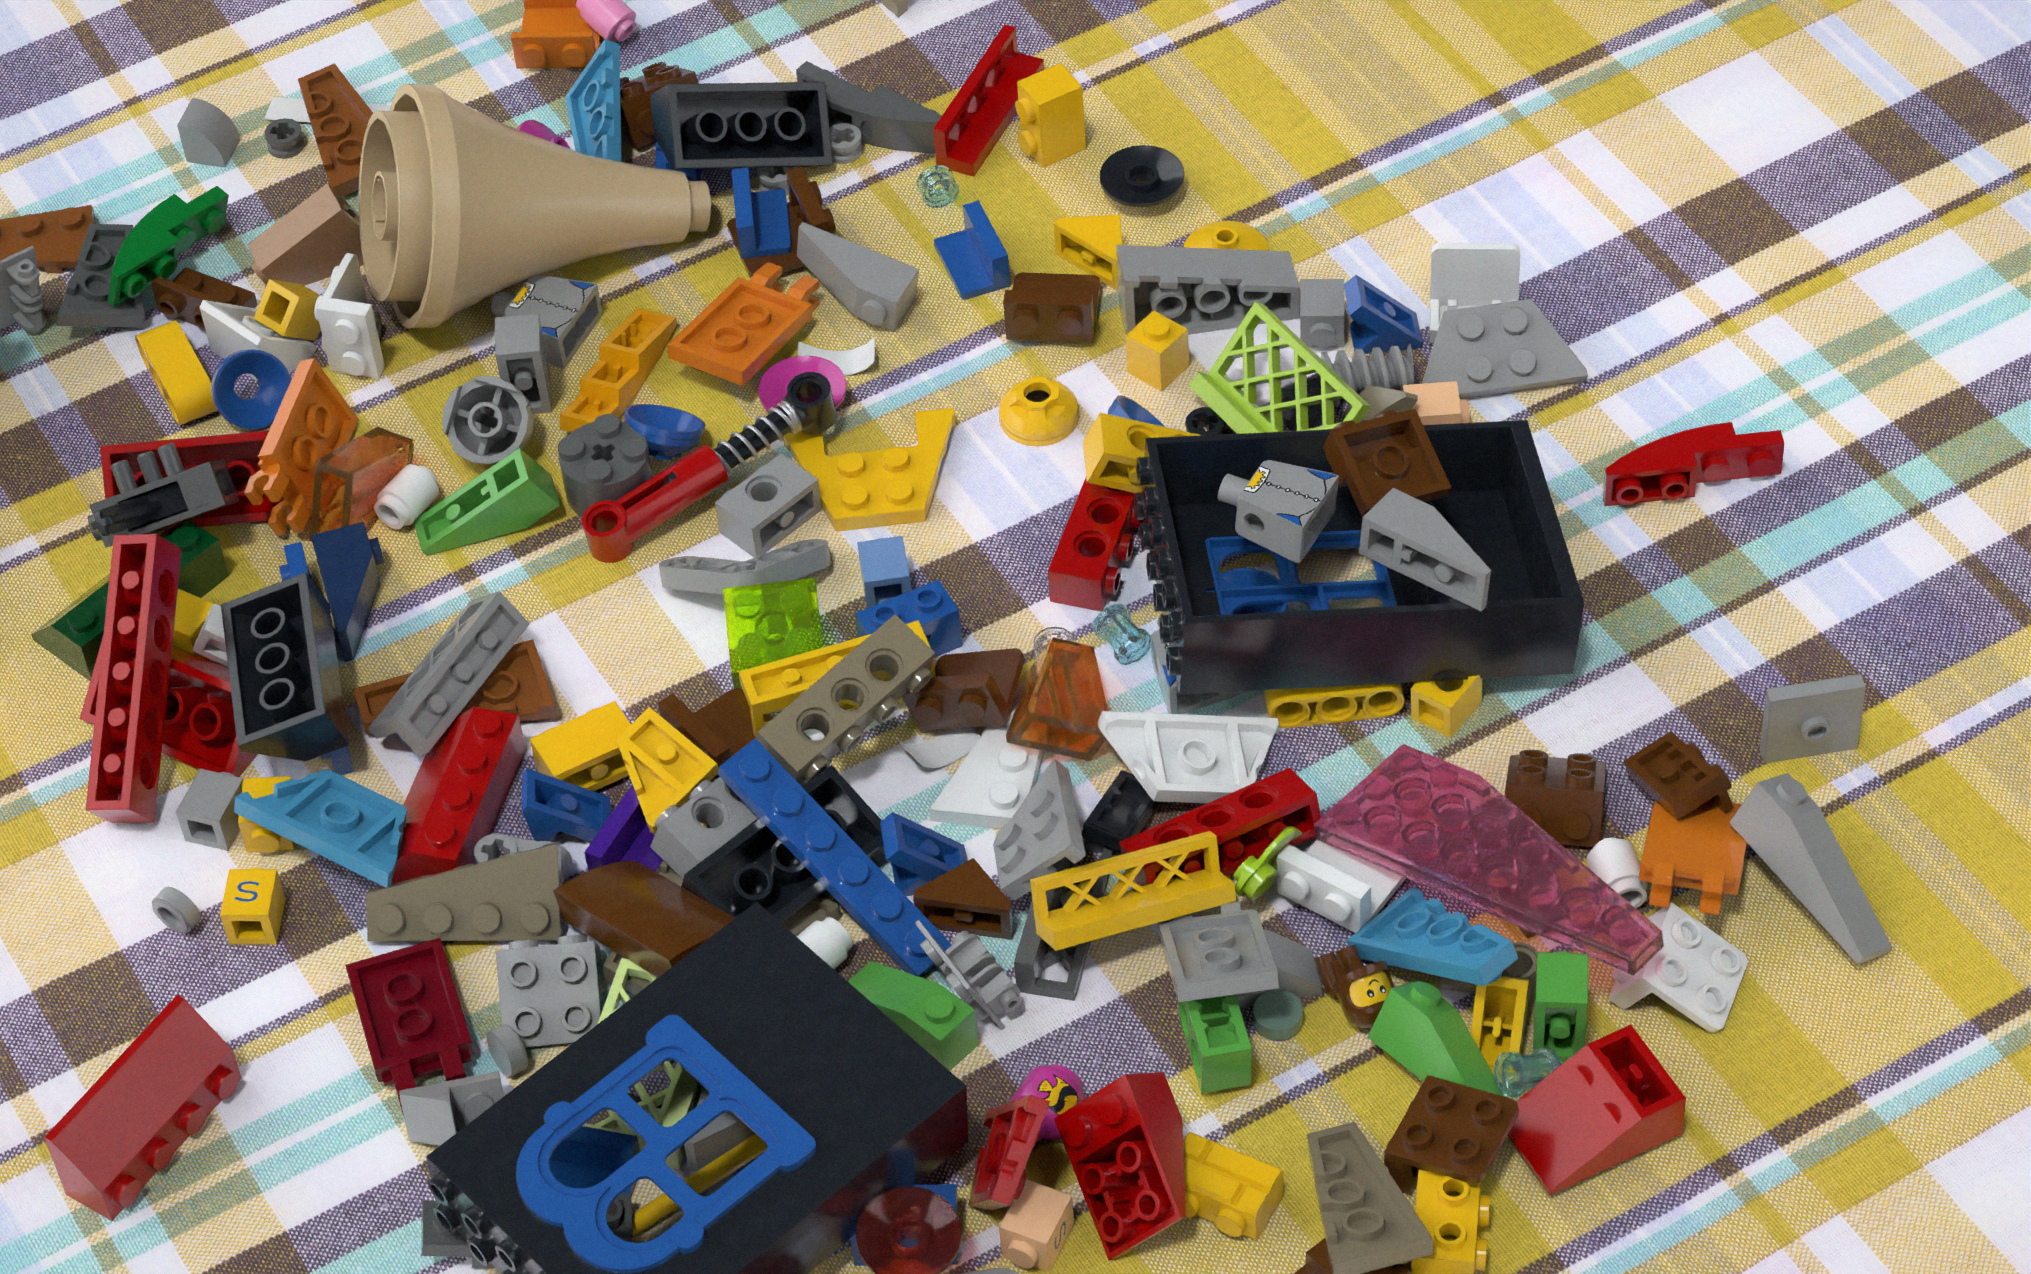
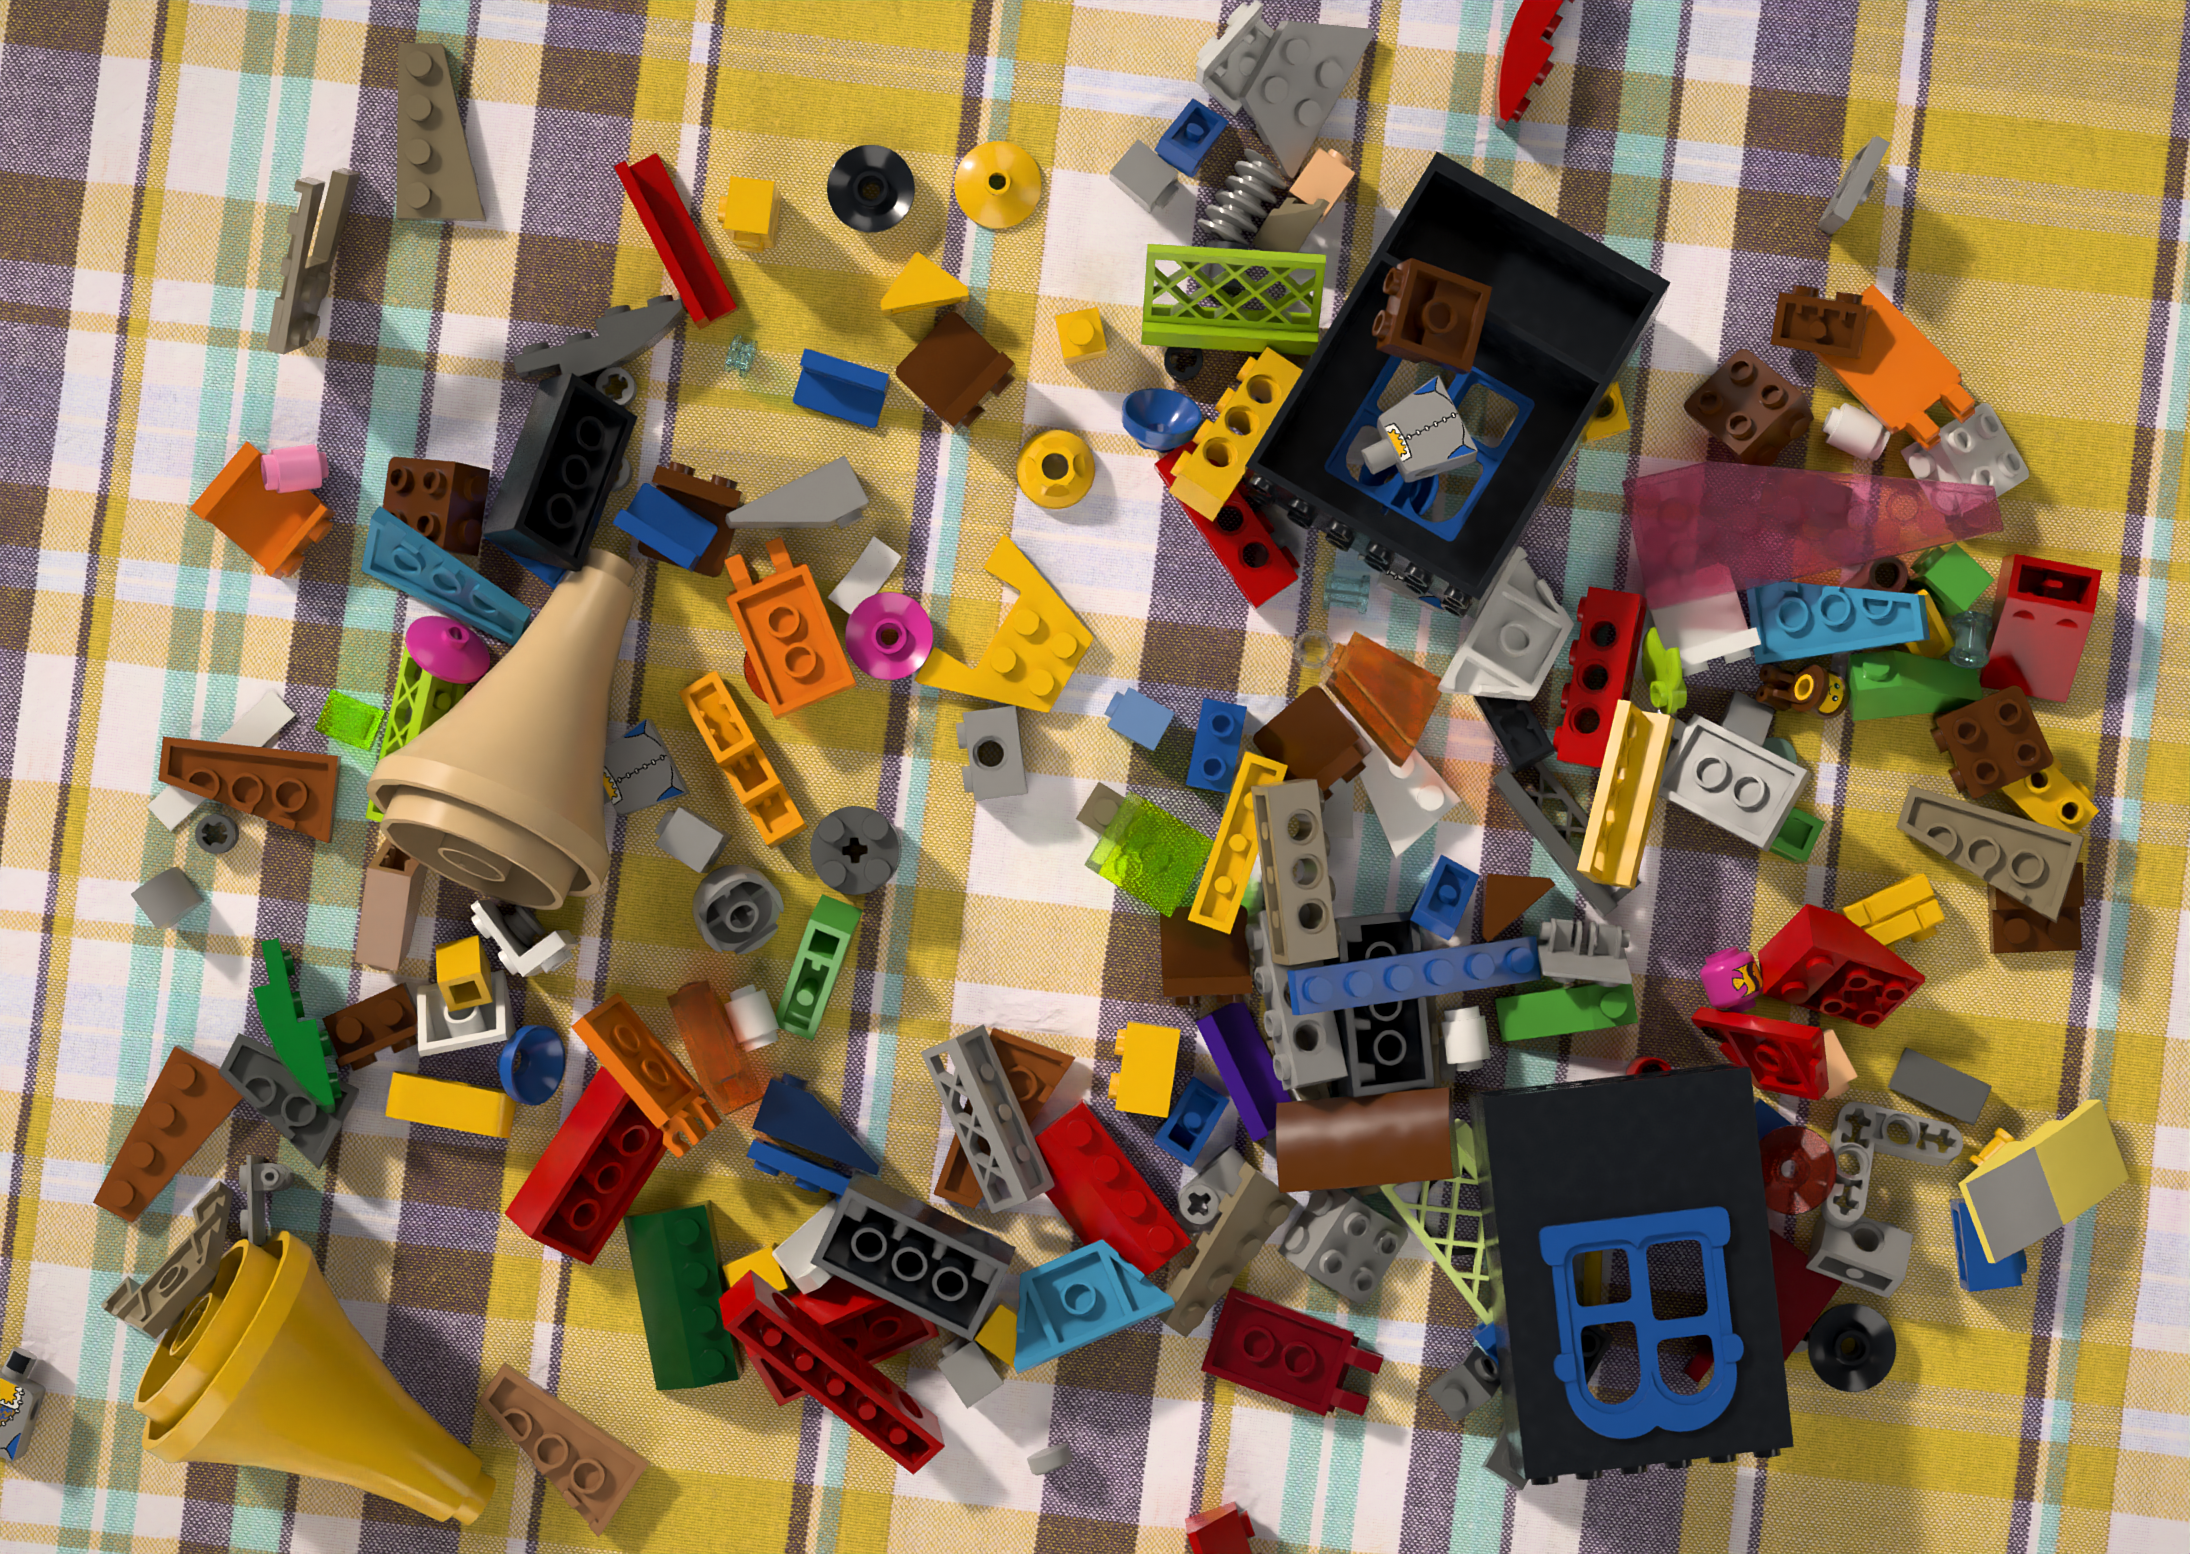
camera: 55 degrees left, 40 degrees up
dark grey piece [88,443,240,548] -> none
yellow brick [220,867,286,945] -> none
light grey slope [399,1071,504,1146] -> none
light grey tile [487,1024,528,1077] -> none
piece [582,372,836,563] -> none
yellow wing [616,707,719,835] -> none
blue piece [624,404,705,460] -> none
light grey beam [659,539,831,596] -> none
light grey wing [993,759,1086,901] -> none
light grey wedge [1116,245,1300,335] -> none
light grey slope [1359,488,1491,611] -> none
light grey wedge [1729,773,1892,964] -> none

